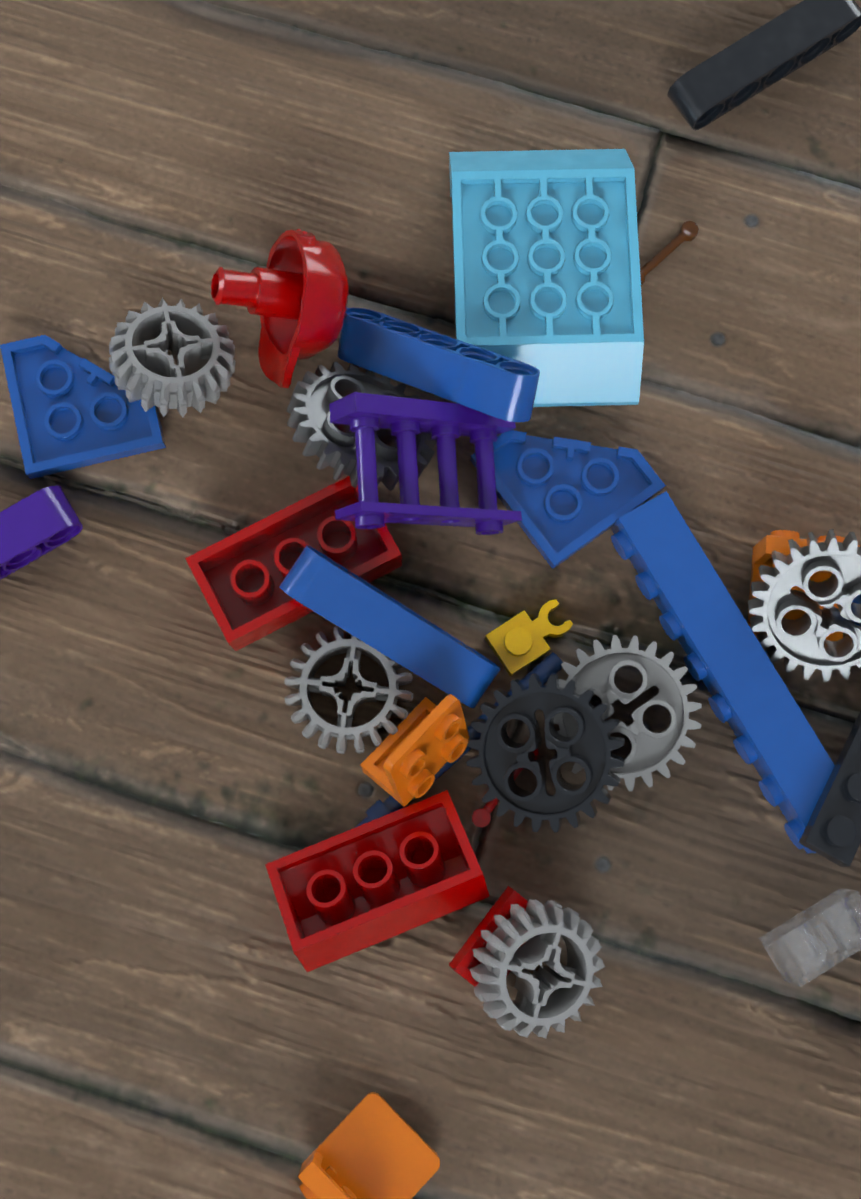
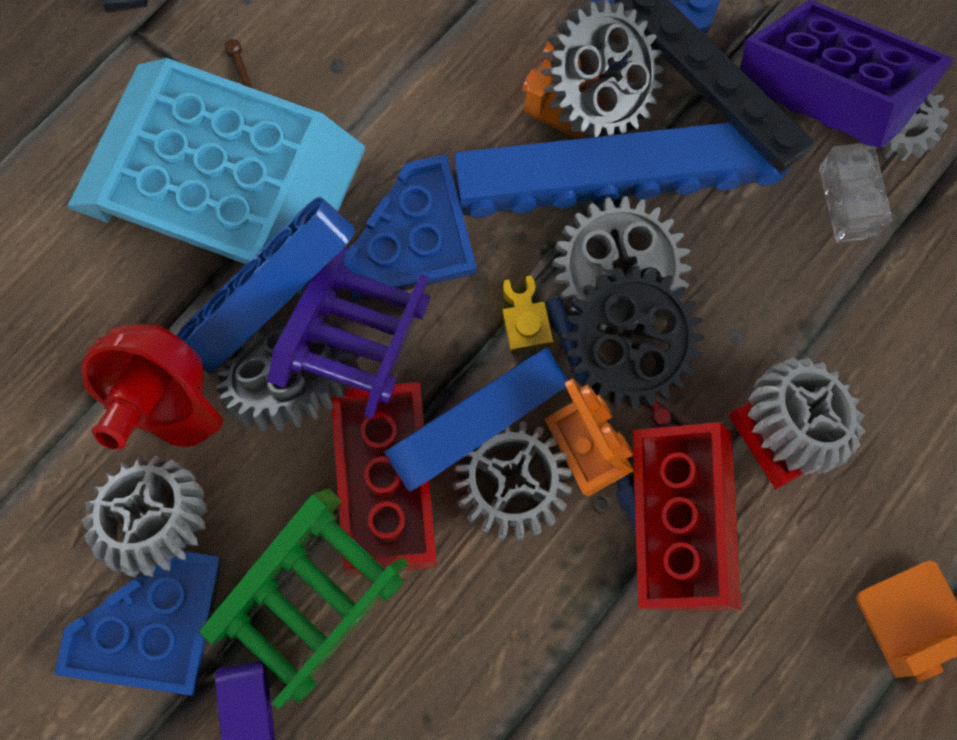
camera: 70 degrees left, 5 degrees down
none -> green fence [199,488,410,710]

